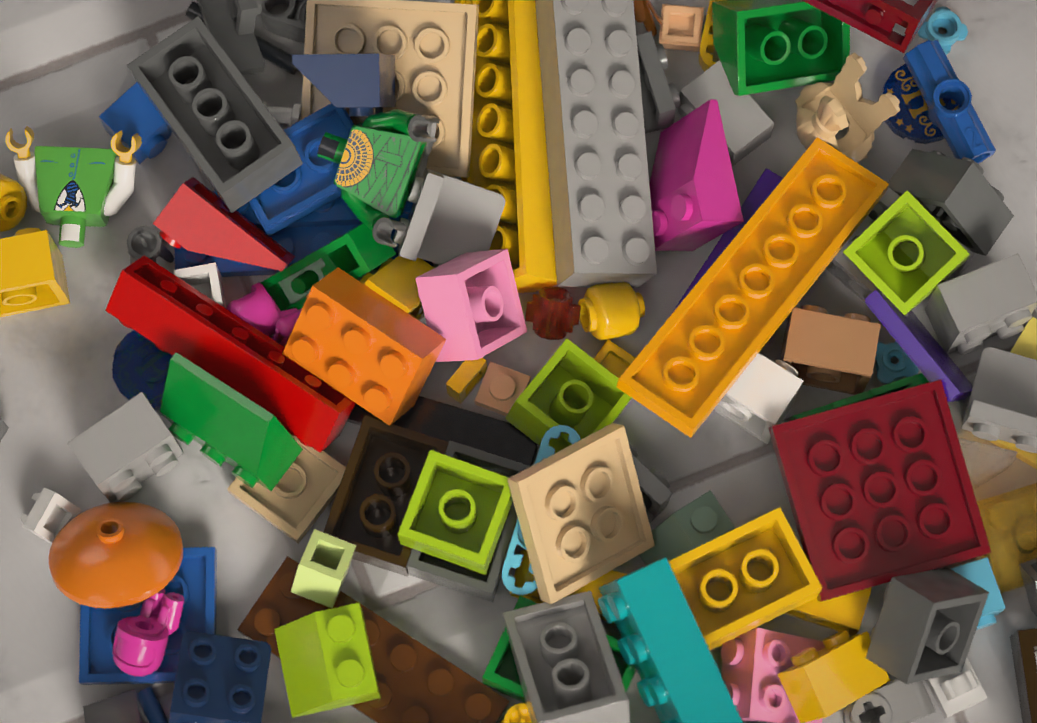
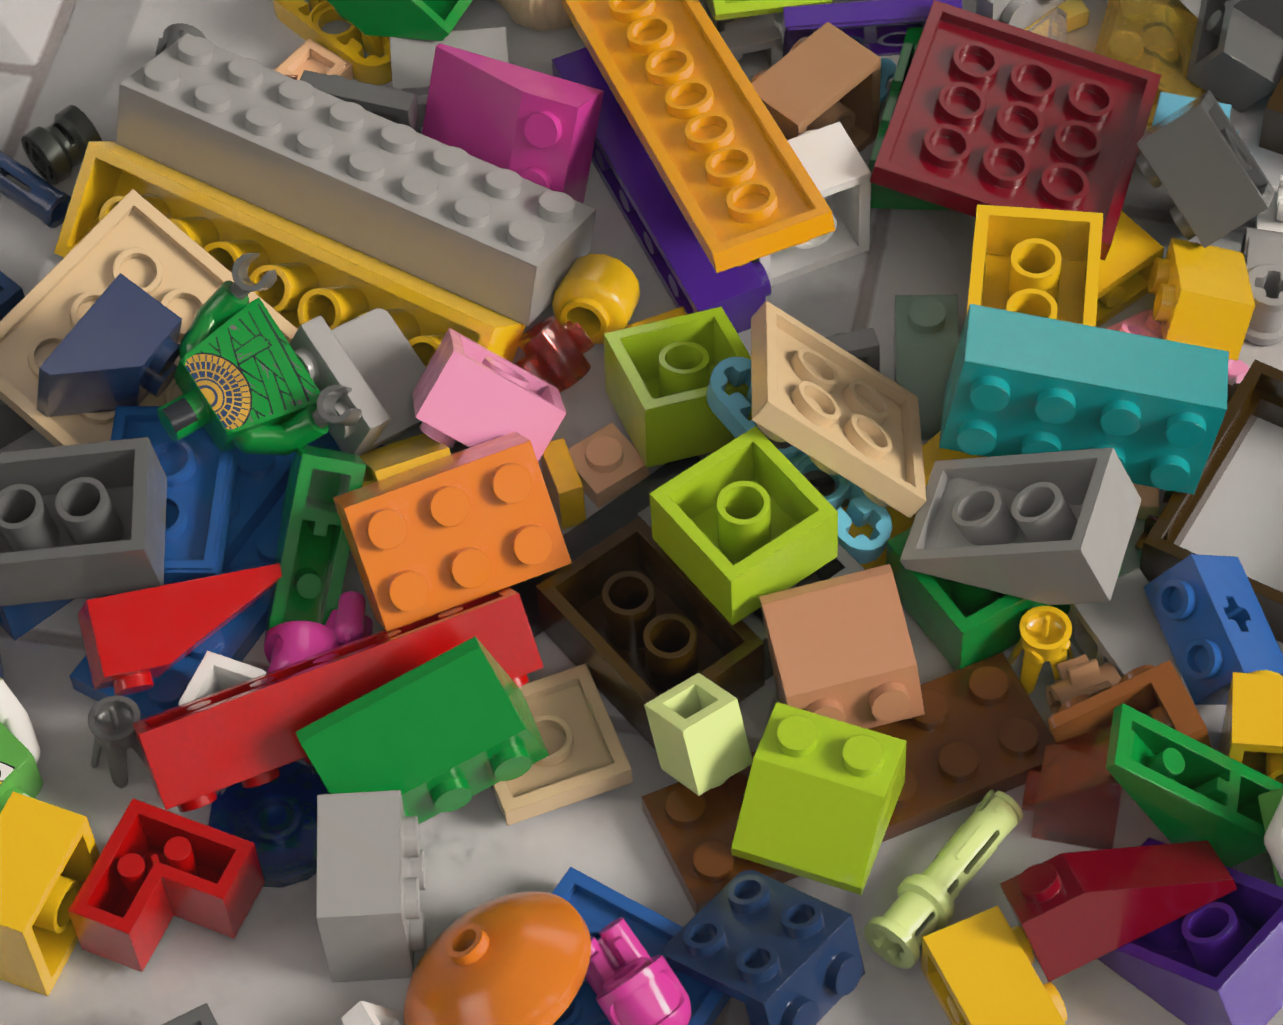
camera: 55 degrees left, 20 degrees down
none -> red brick [68,798,265,972]
none -> nougat slope [759,564,925,729]

